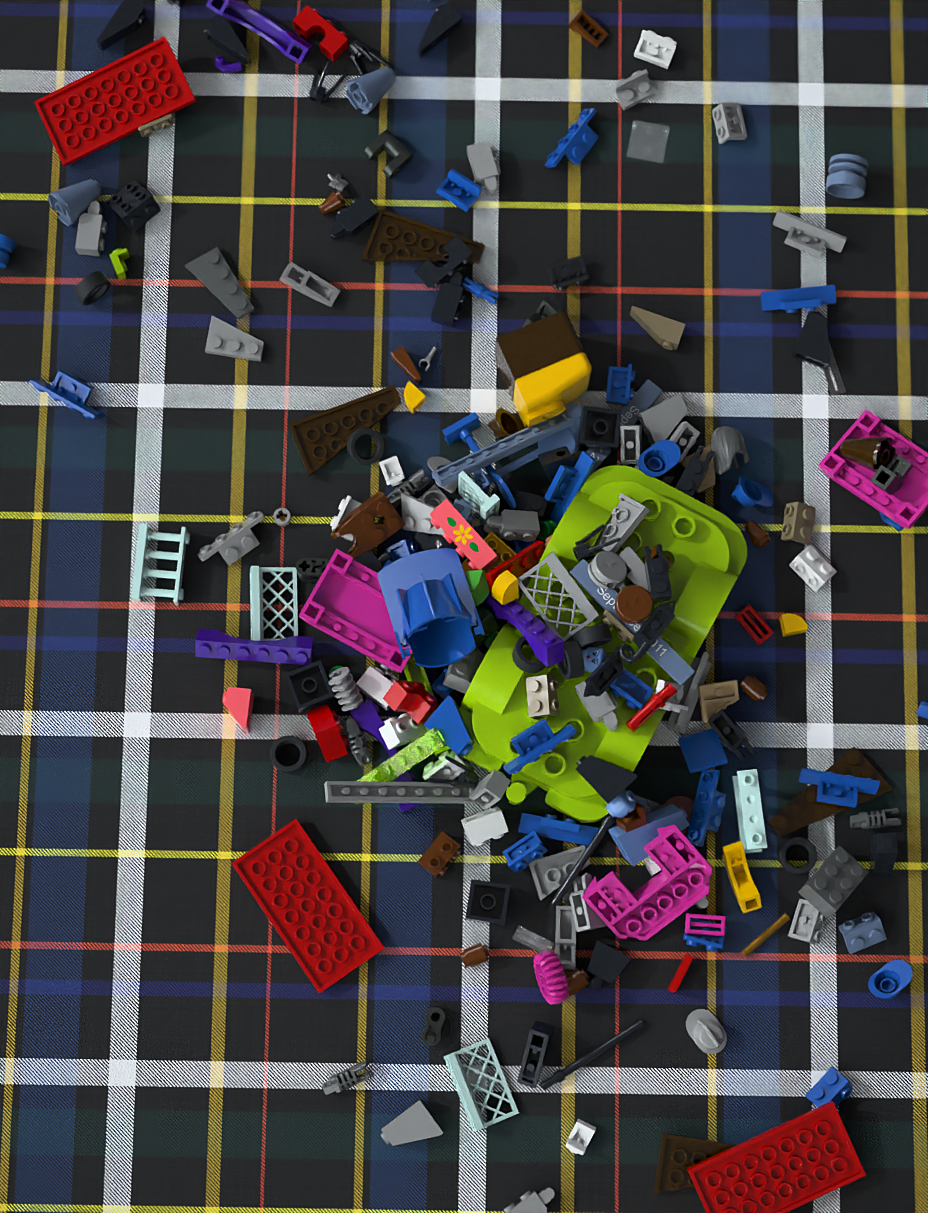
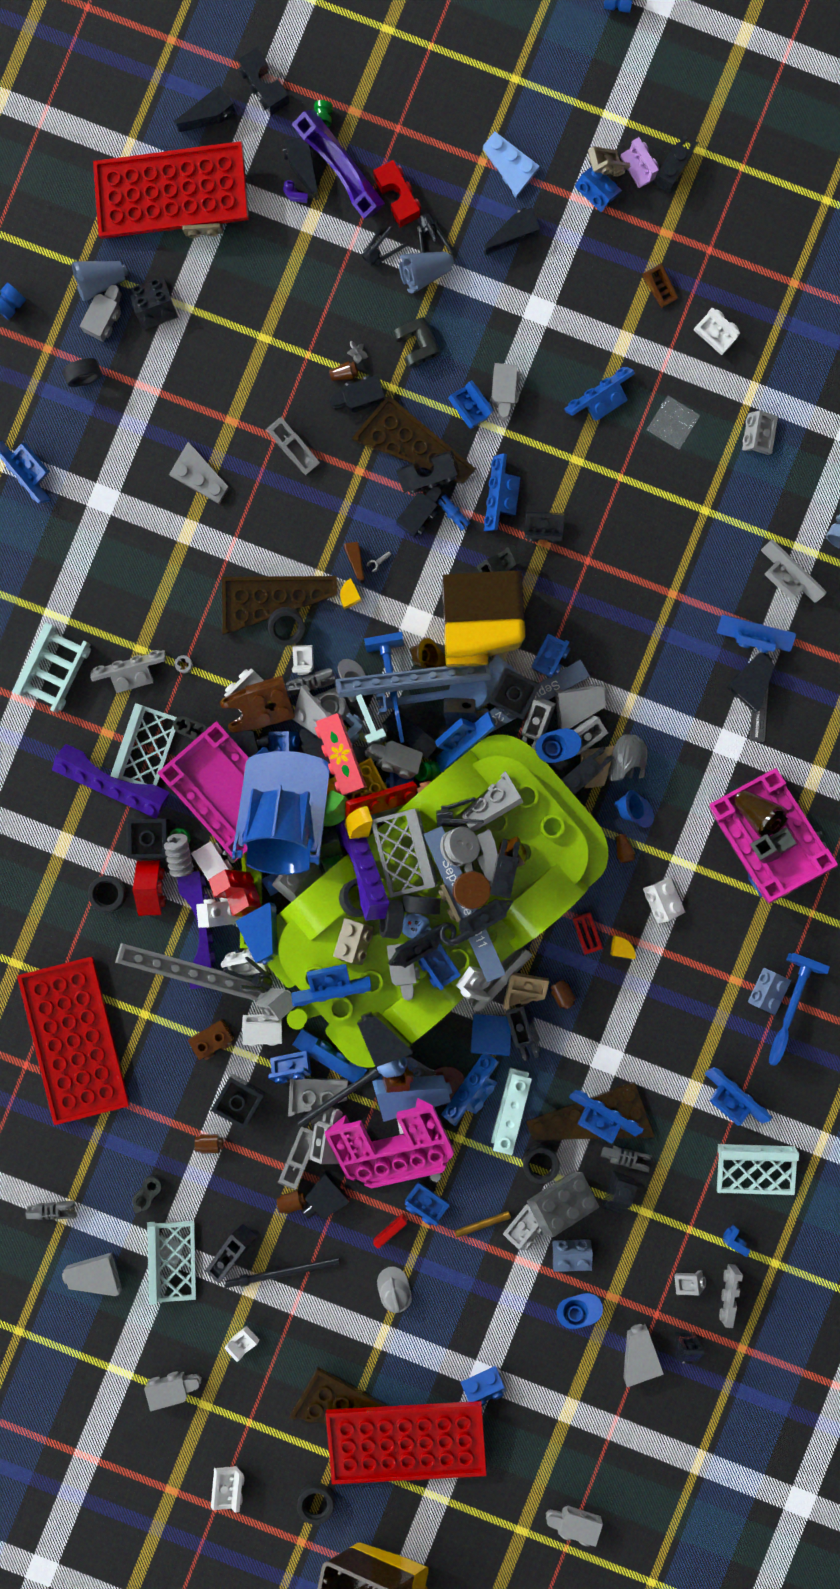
camera: 20 degrees right, 10 degrees up
lime bracket [109,248,130,280] -> none
dark grey wing [185,247,255,320] -> none
coral slope [223,687,254,733] -> none
dark grey hinge [342,718,372,766] -> none
clear neon green plate [355,727,446,805] -> none
clear slope [512,926,554,954] -> none
dark pink gear [533,950,569,1005] -> none
light grey bracket [613,69,656,110] -> none
red pin [625,683,677,732] -> none
dark tan slope [630,306,686,350] -> none
dark pink tile [685,913,726,936] -> none
yellow arch [722,841,762,914] -> none
dark tan bracket [781,502,816,545] -> none
none -> blue bracket [484,454,520,532]

